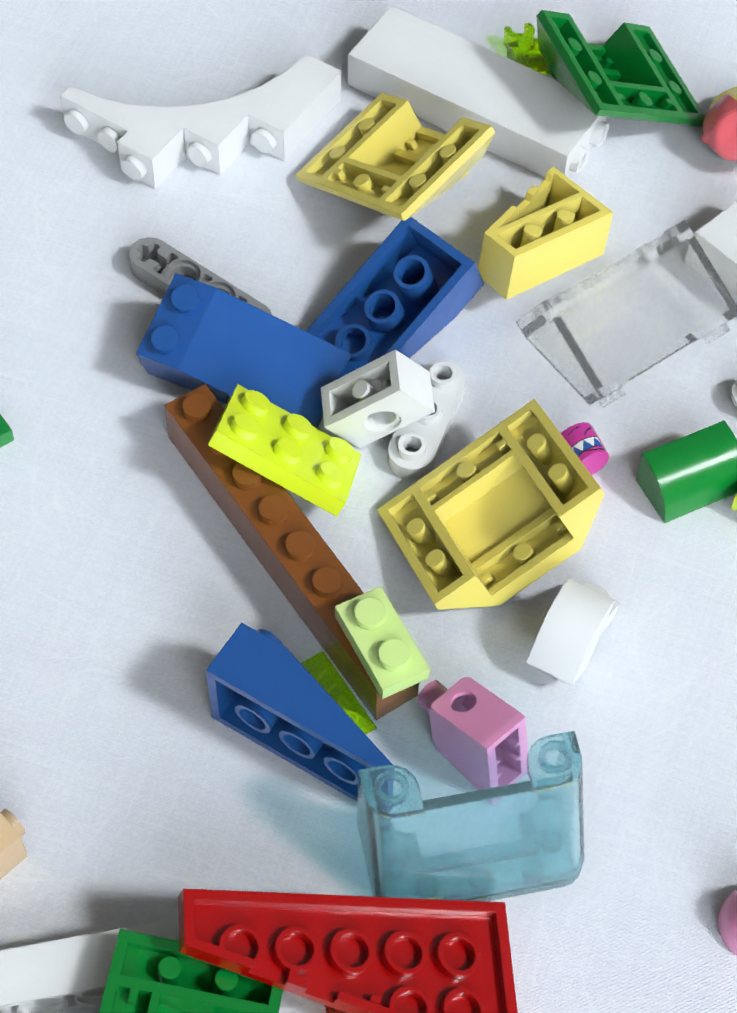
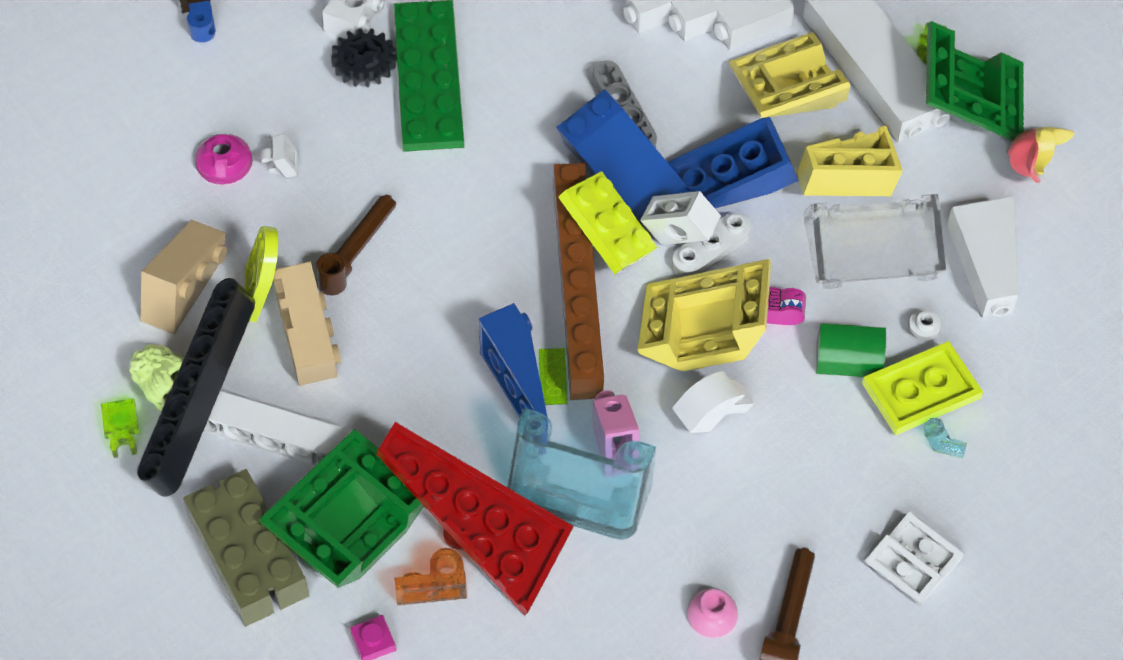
camera: 30 degrees right, 0 degrees up
yellowish green plate [335,586,430,699] -> none

